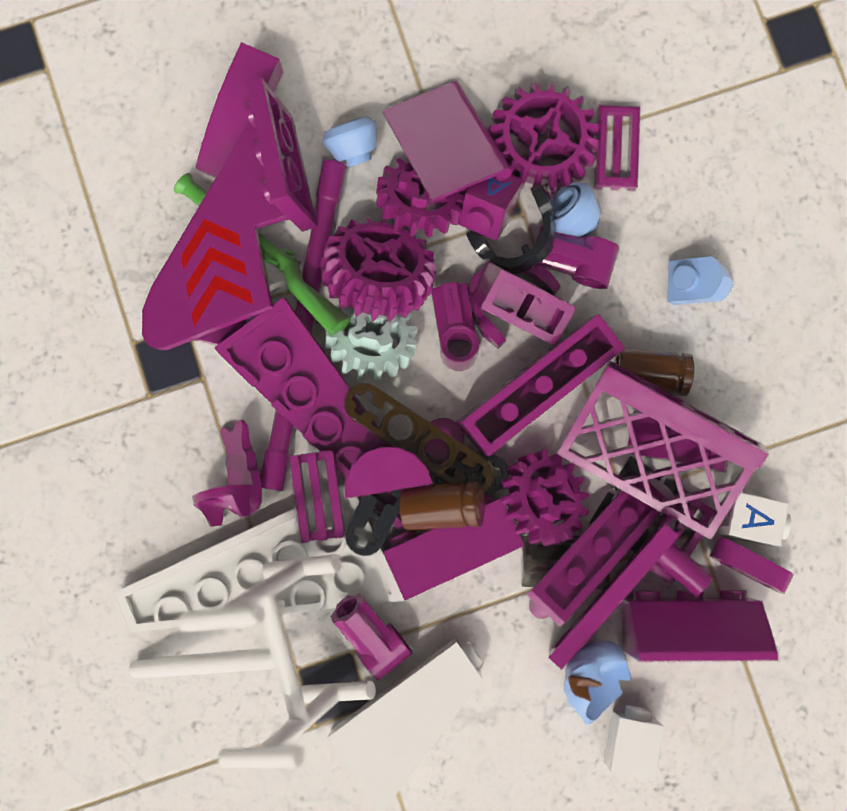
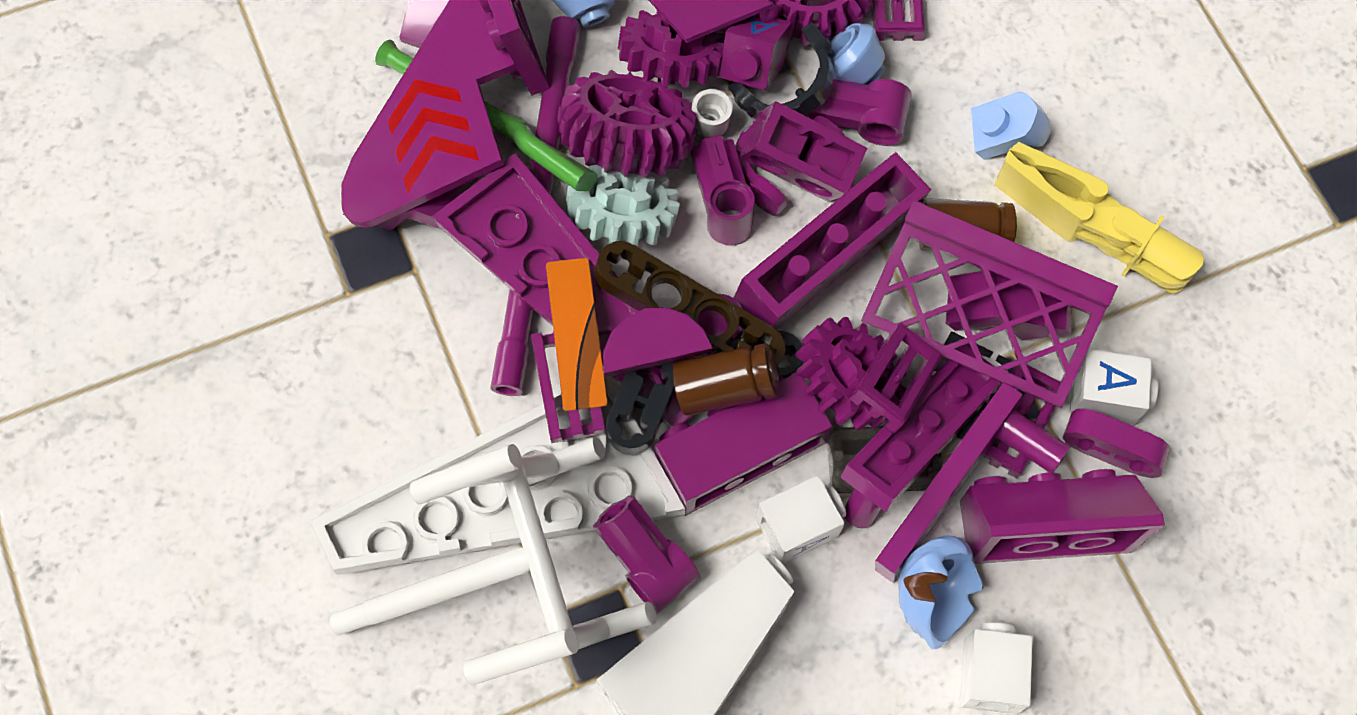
camera: 10 degrees left, 15 degrees down
magenta hair [192,420,262,527] -> none
none -> orange sticker [546,258,607,411]
none -> white hose [692,89,732,139]
none -> white brick [755,475,846,564]
none -> magenta tile [850,322,943,433]
none -> light yellow arm [994,142,1204,294]

